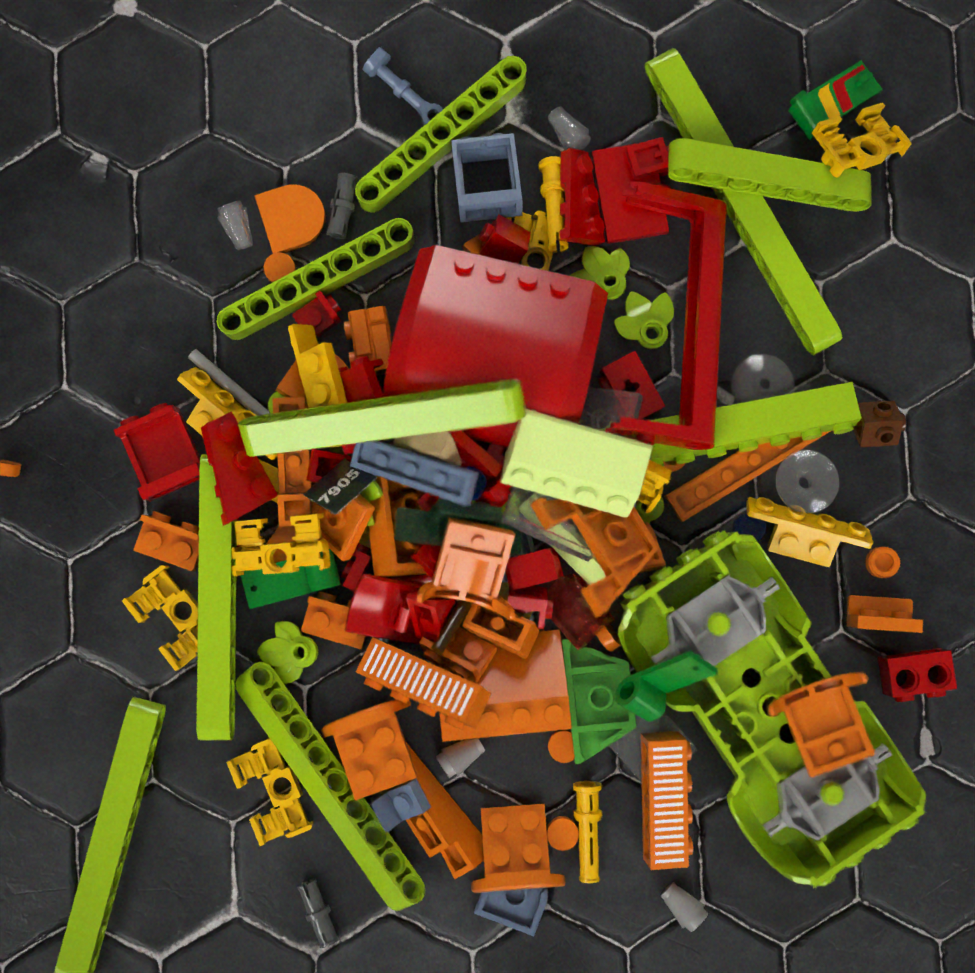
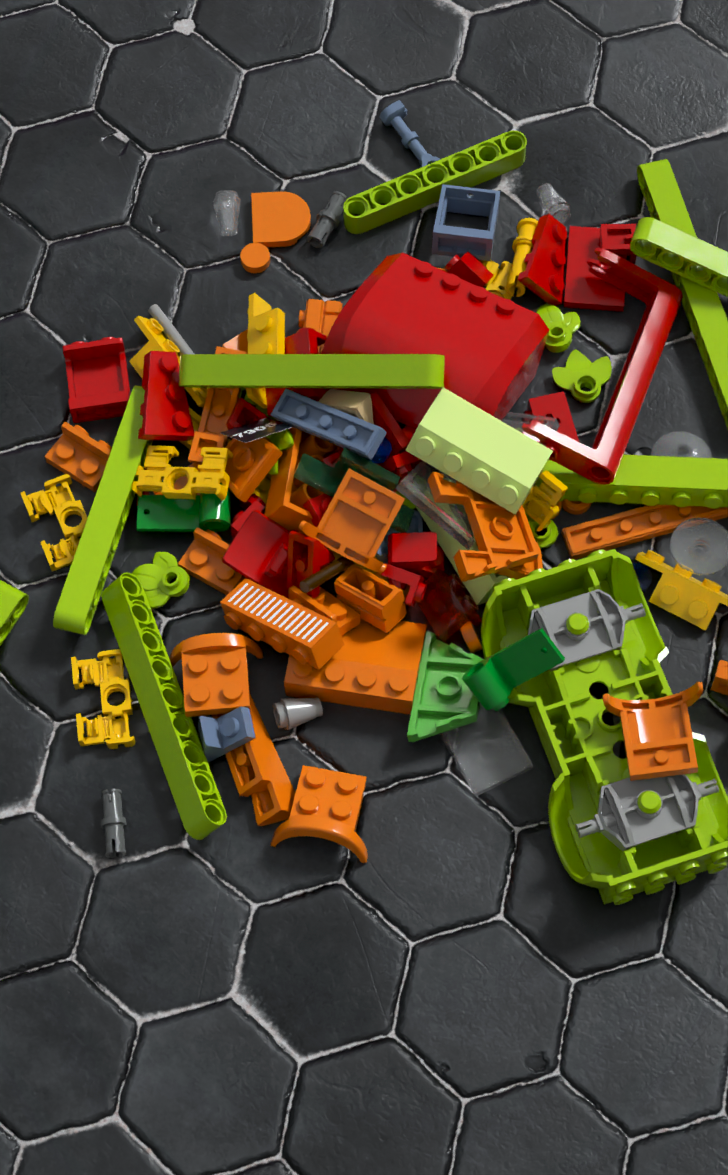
camera: 15 degrees right, 20 degrees down
lime beam [216,218,415,340] -> none
red bracket [292,291,341,338] -> none
sand blue tile [474,888,547,936] -> none
orange tile [547,816,579,851] -> none
orange tile [548,730,575,763] -> none
yellow pin [573,781,602,883] -> none
orange brick [641,731,693,870] -> none
light grey cone [660,882,708,932] -> none

